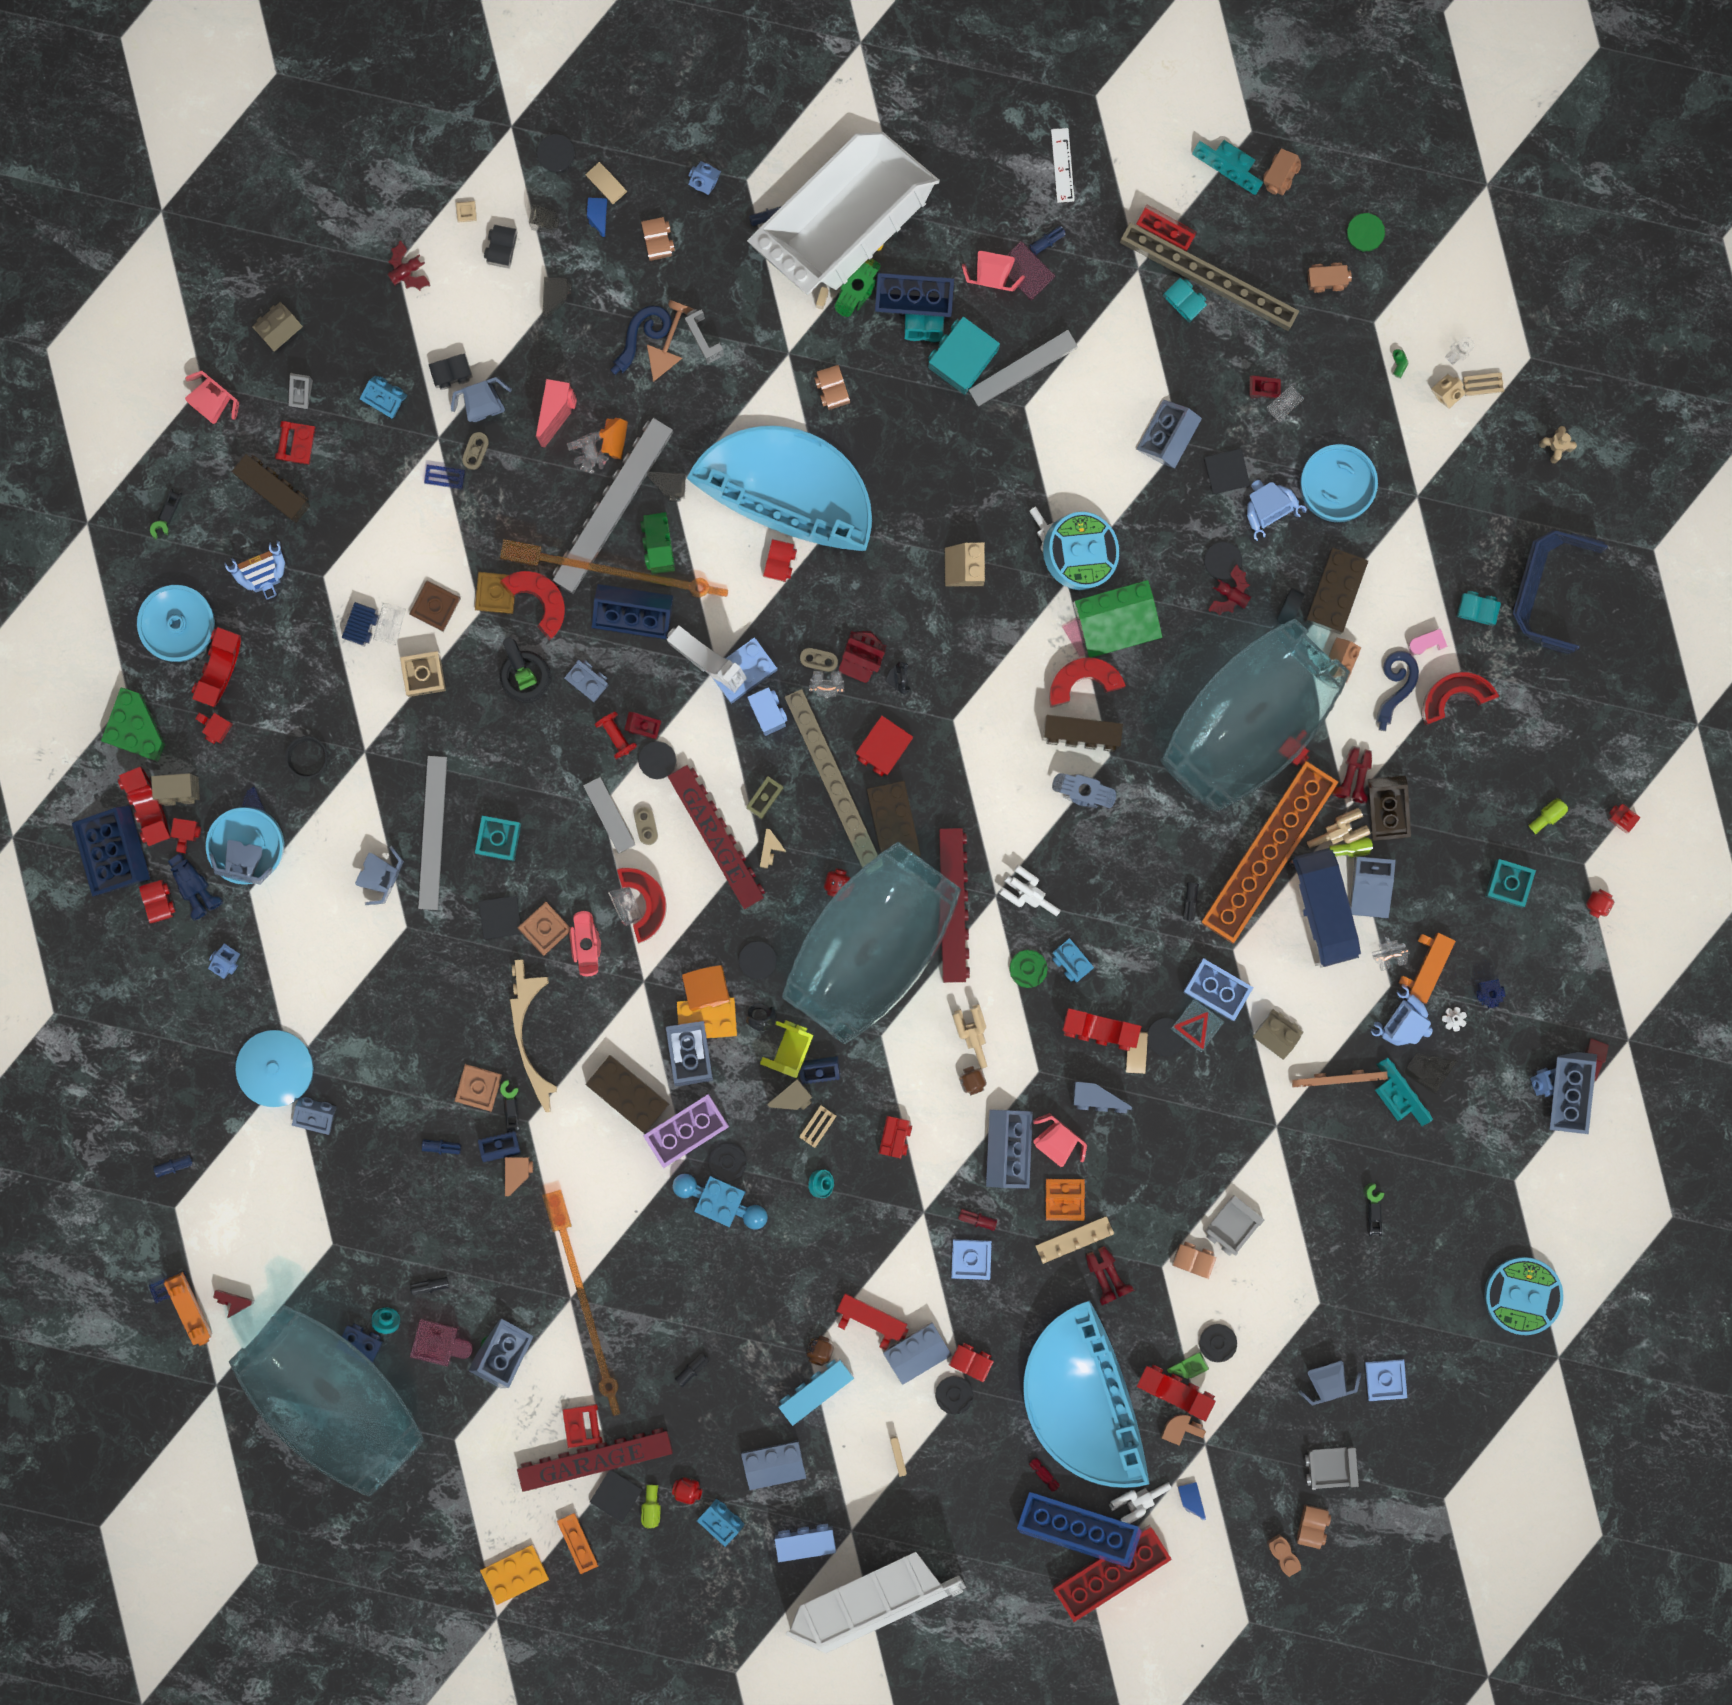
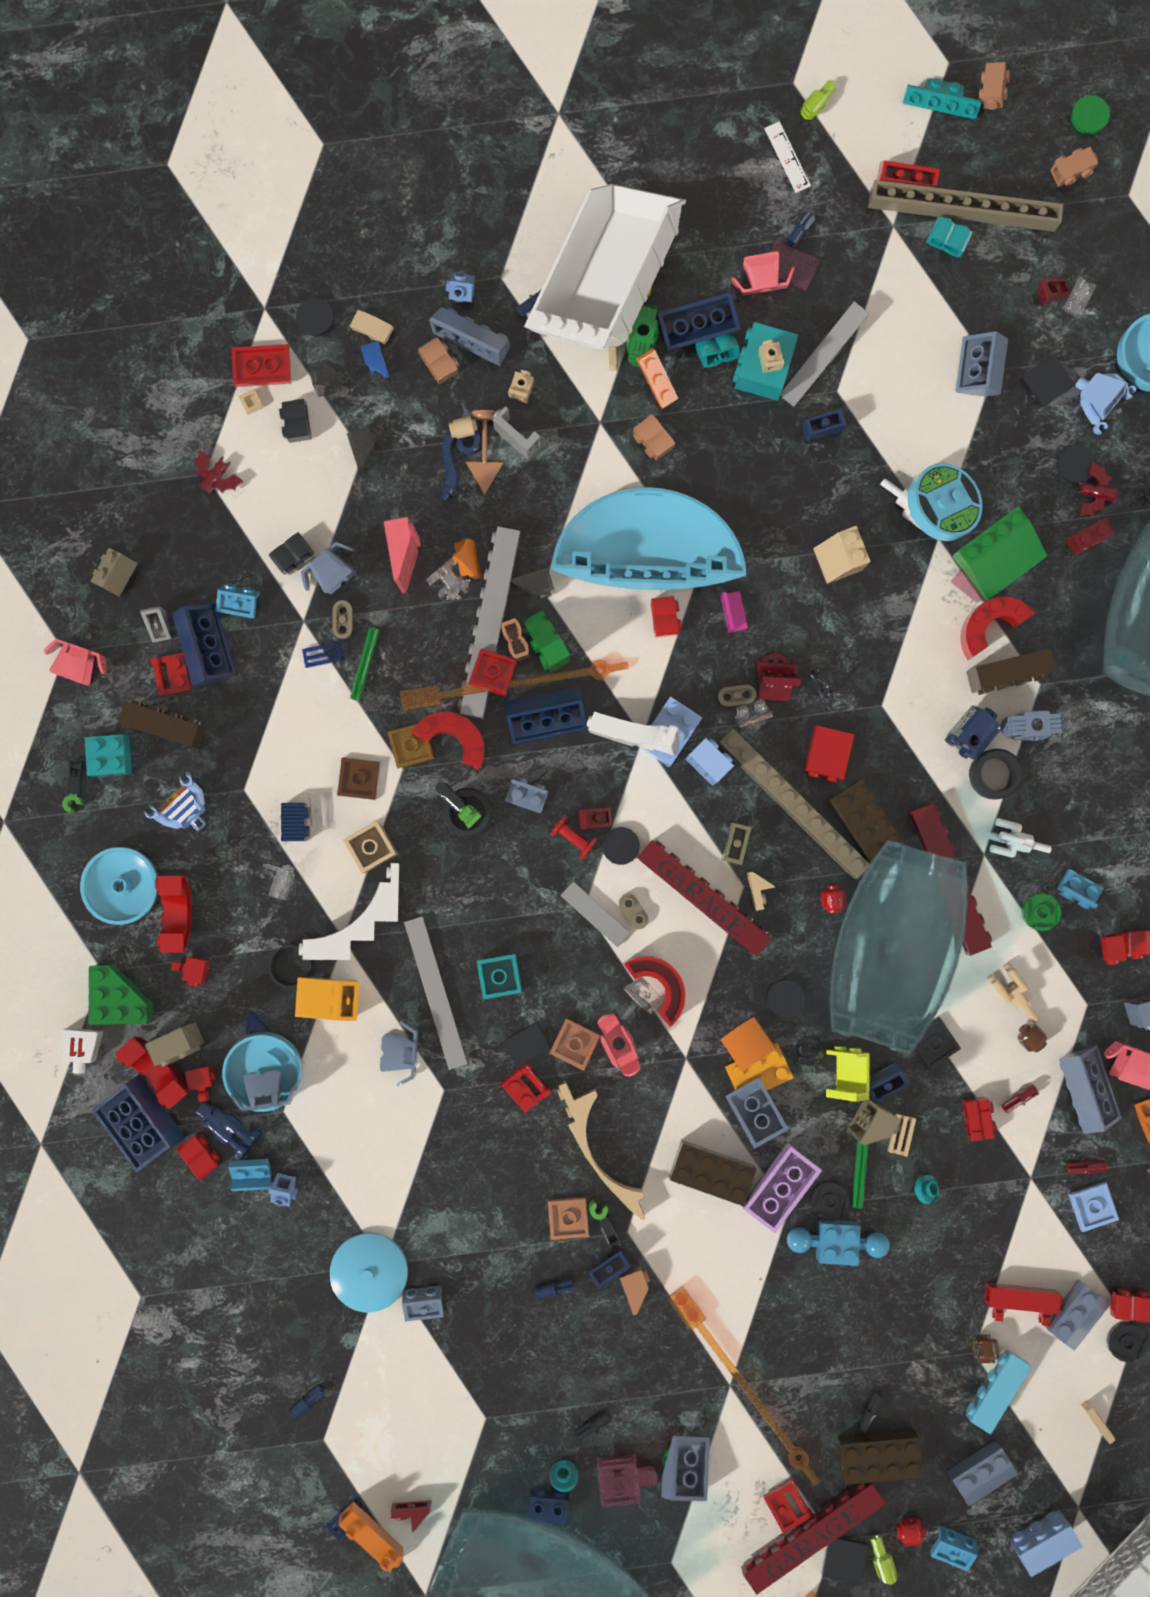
camera: 15 degrees left, 0 degrees up
none -> white torso [60,1028,103,1074]
none -> teal brick [85,735,132,777]
none -> dark blue slope [172,603,237,687]
none -> dark azure bracket [228,1159,272,1191]
none -> red plate [232,344,292,387]
none -> clear piece [262,863,295,900]
none -> light orange slope [295,977,359,1021]
none -> white arch [299,863,399,960]
none -> green axle [350,627,379,701]
none -> sand blue slope [430,307,510,366]
none -> tan brick [449,416,478,439]
none -> red plate [469,648,517,696]
none -> red plate [500,1062,552,1113]
none -> nougat brick [501,618,529,662]
none -> tan brick [508,370,534,403]
none -> plate [636,349,678,409]
none -> dark pink panel [721,591,748,633]
none -> tan brick [758,340,784,373]
none -> lime arm [801,80,837,119]
none -> dark blue brick [802,408,846,442]
none -> dark brown brick [837,1430,923,1485]
none -> green axle [852,1141,869,1209]
none -> black tile [906,1016,961,1070]
none -> dark blue cylinder [944,705,1002,760]
none -> black tyre [969,748,1023,800]
none -> dark red axle [1001,1084,1039,1114]
none -> dark red brick [1066,517,1115,556]

